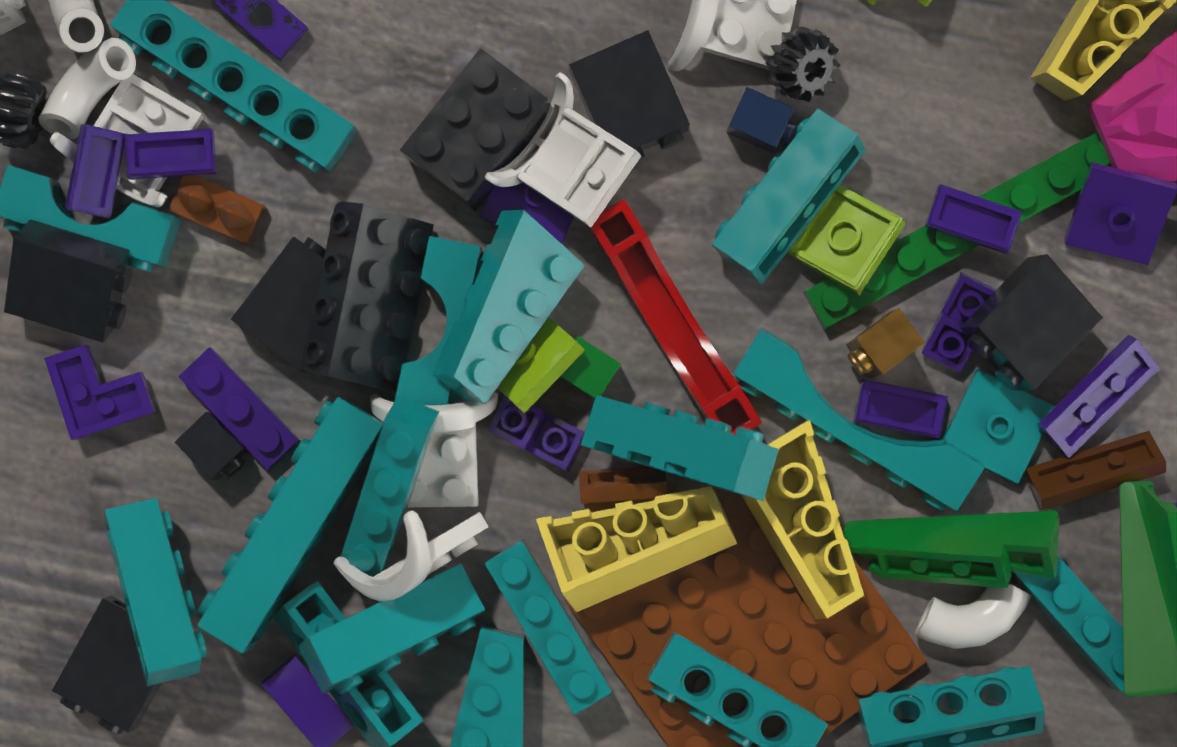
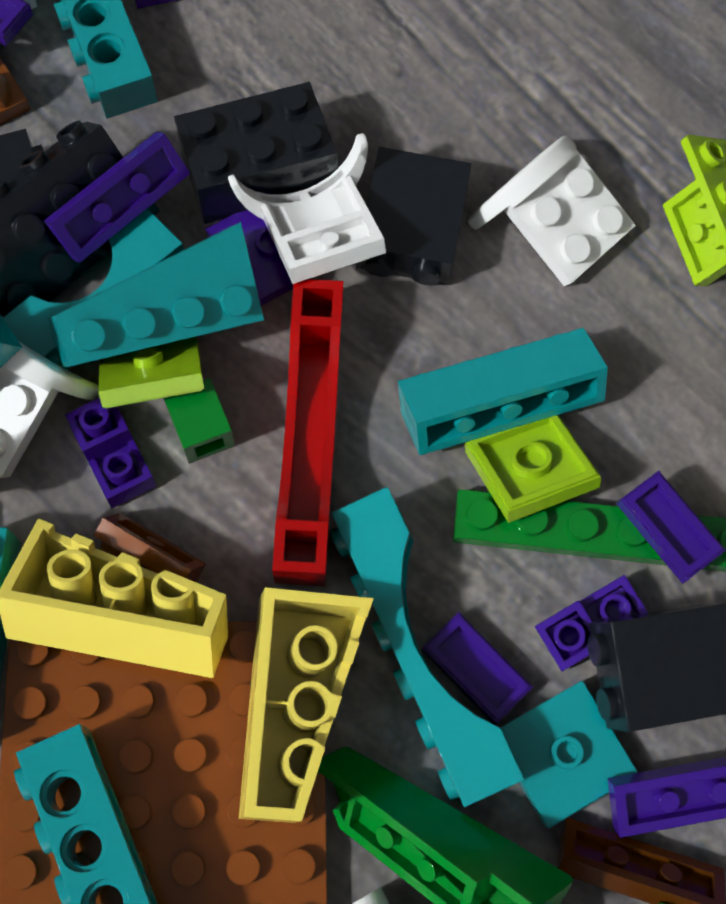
camera: 30 degrees right, 15 degrees down
teal wedge [581,395,779,501] -> none
dark blue brick [726,87,796,154] -> none
black gear [765,26,841,102] -> none
pearl gold brick [846,308,925,379] -> none
none -> dark purple plate [44,132,190,263]

